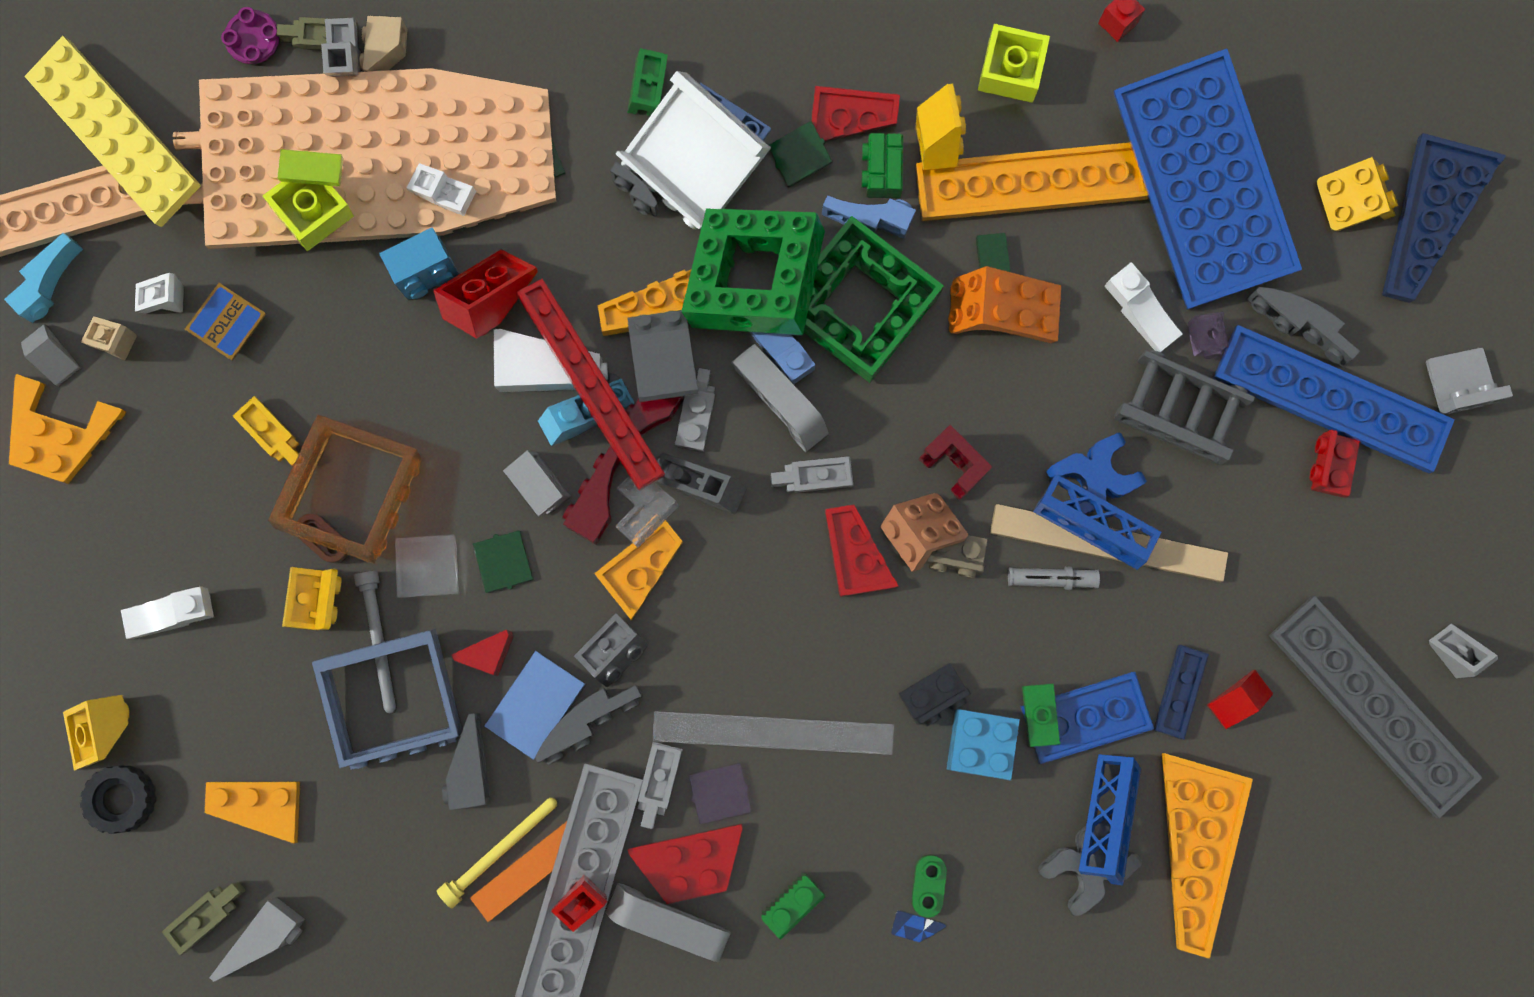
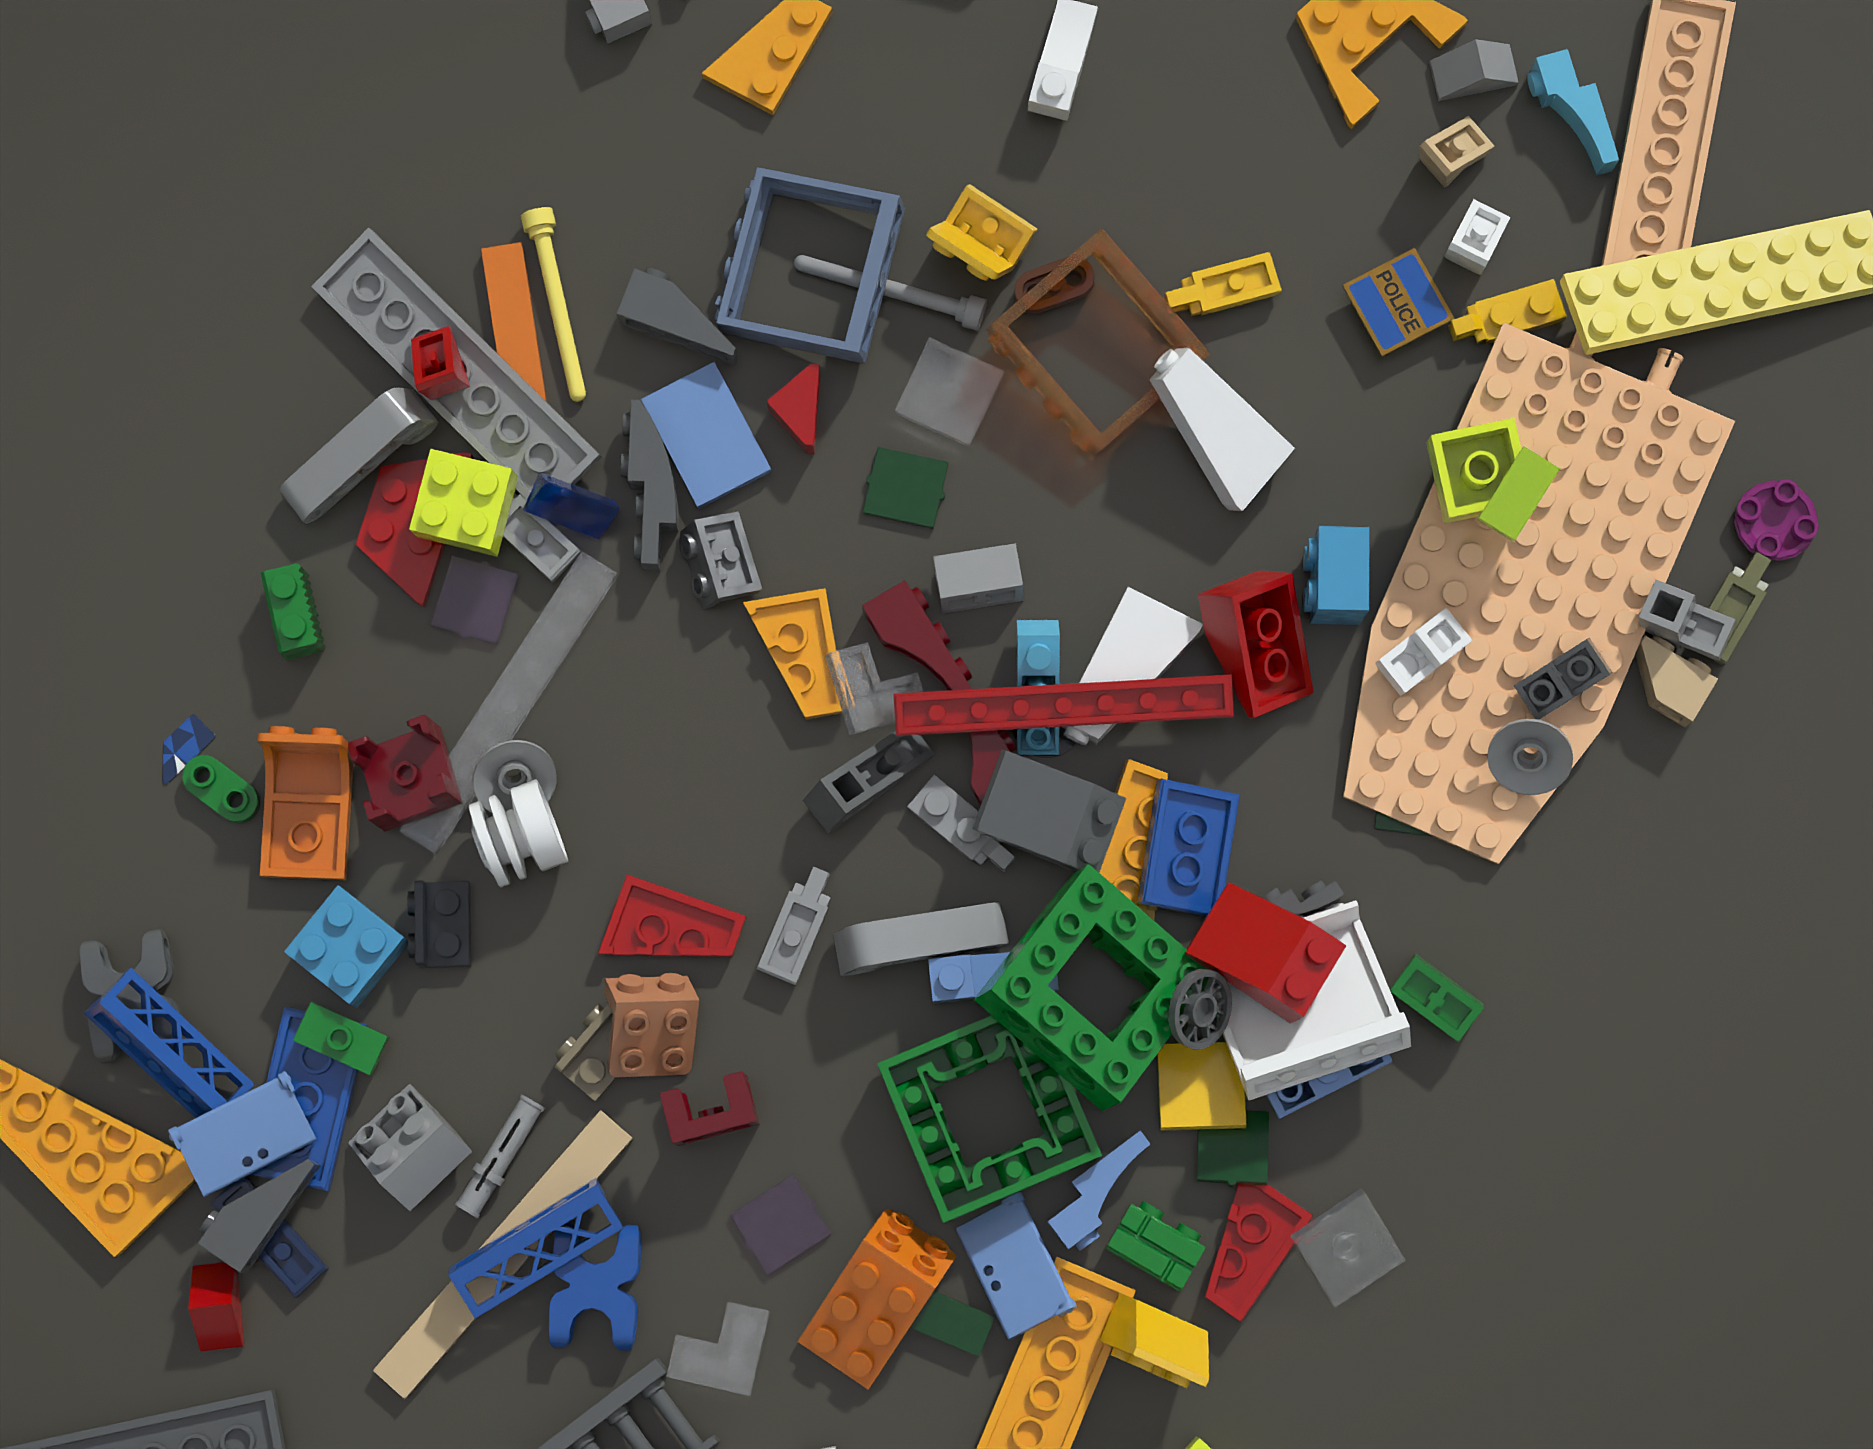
camera: 120 degrees right, 0 degrees up
none -> medium blue door [168,1071,317,1197]
none -> dark grey slope [197,1159,321,1273]
none -> orange bracket [257,726,353,881]
none -> dark red panel [348,714,462,832]
none -> light grey slope [348,1084,472,1211]
none -> neon yellow brick [409,449,518,557]
none -> white wheel [469,779,568,887]
none -> light grey dish [472,740,557,813]
none -> clear blue slope [523,472,620,539]
none -> clear plate [666,1302,770,1396]
none -> clear purple piece [731,1174,831,1274]
none -> medium blue door [955,1192,1077,1340]
none -> blue tile [1137,779,1240,917]
none -> white slope [1150,348,1295,511]
none -> yellow tile [1157,1042,1246,1131]
none -> dark grey wheel [1168,969,1232,1049]
none -> red slope [1184,882,1347,1024]
none -> clear plate [1290,1188,1405,1307]
none -> yellow hinge [1448,279,1567,344]
none -> light grey dish [1487,719,1573,795]
none -> dark grey slope [1514,637,1613,720]

